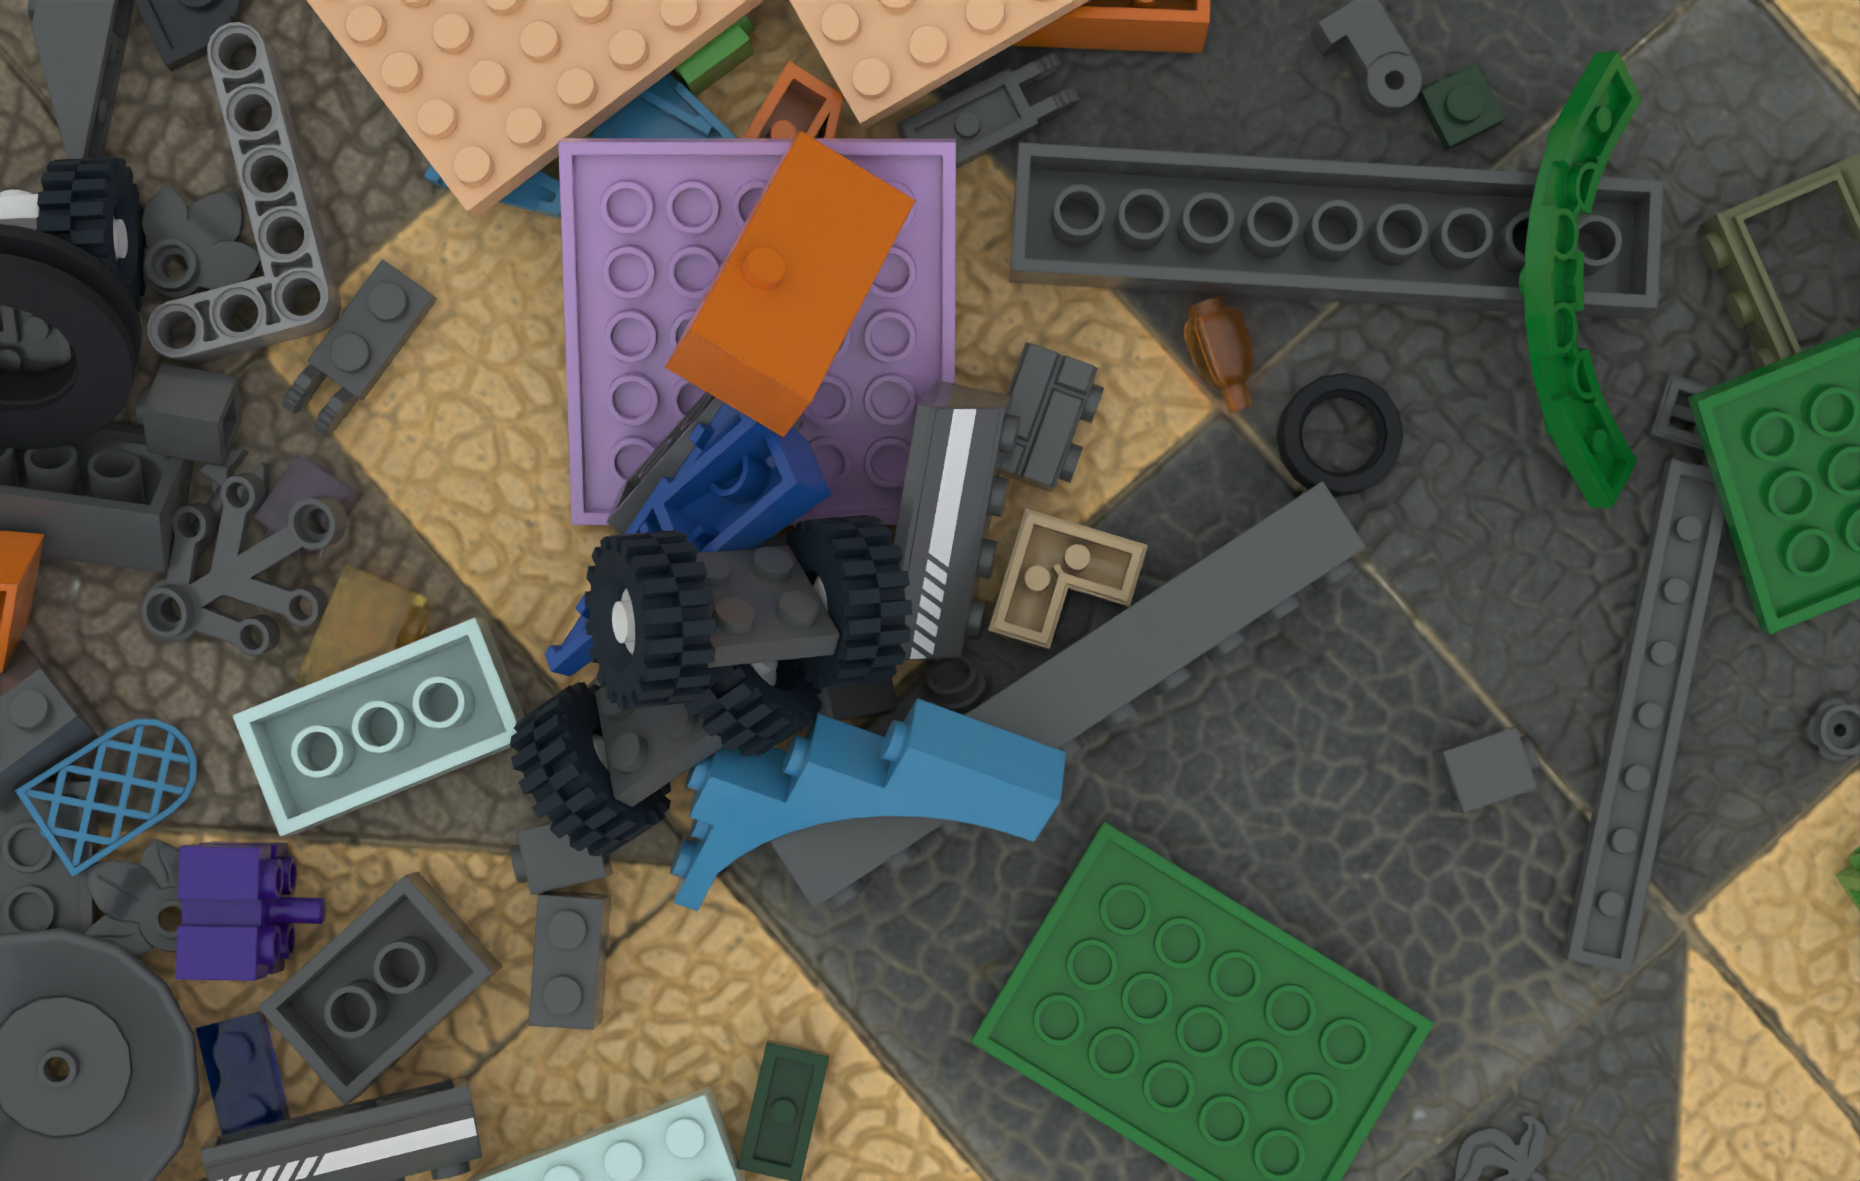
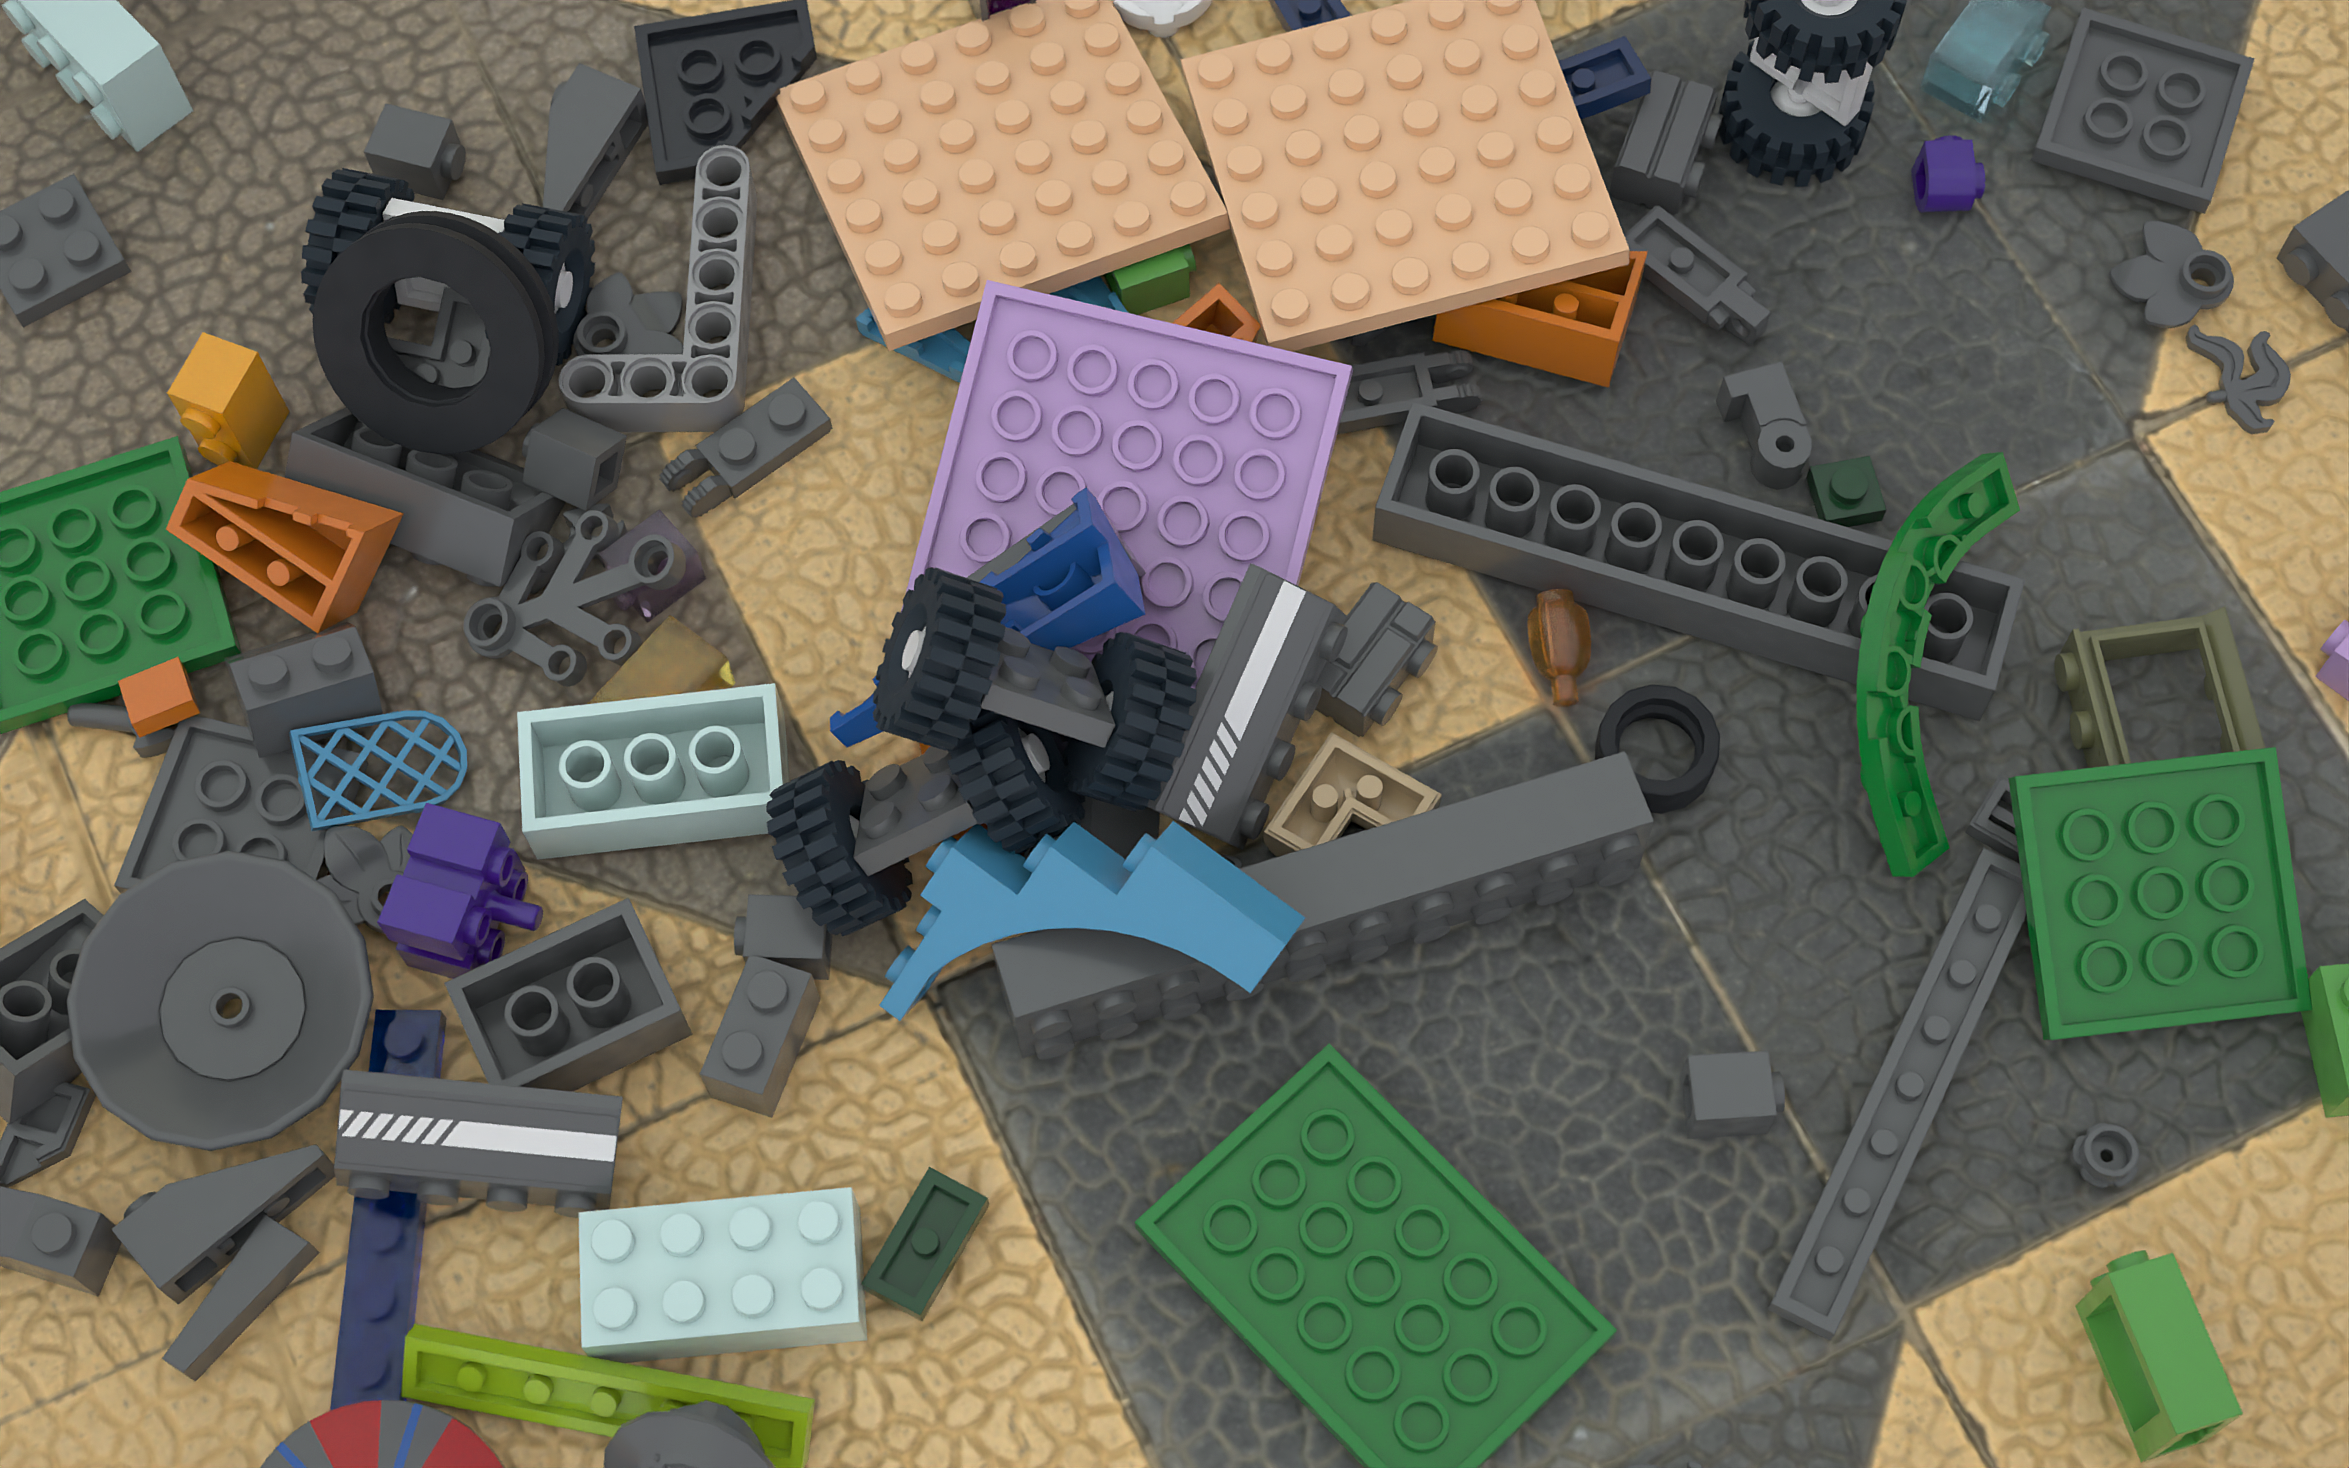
camera: 20 degrees right, 20 degrees down
orange brick [665,130,916,437] -> none

